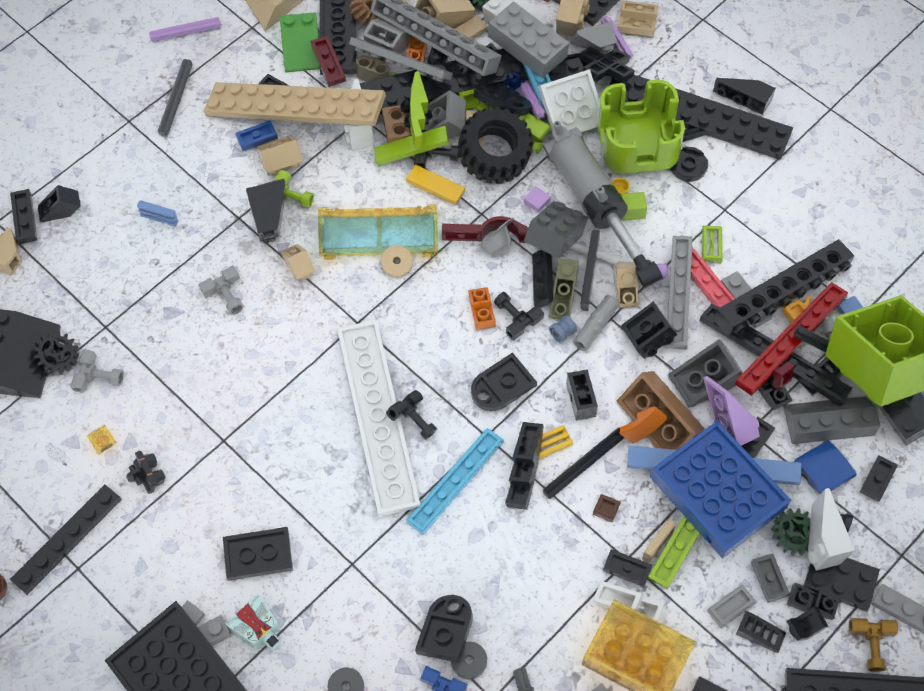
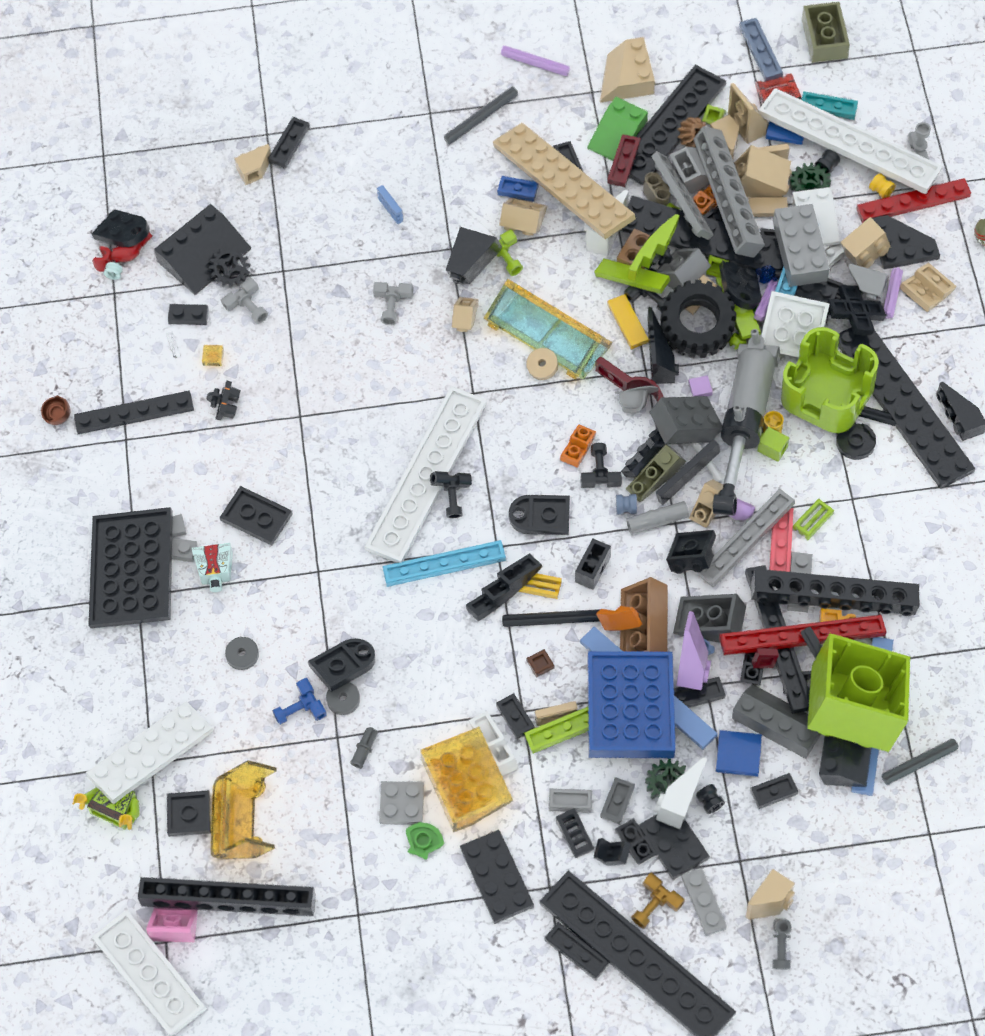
camera: 40 degrees right, 0 degrees up
black slope [38,185,81,222] -> none
none -> black plate [168,304,209,325]
none -> black wedge [647,307,679,384]

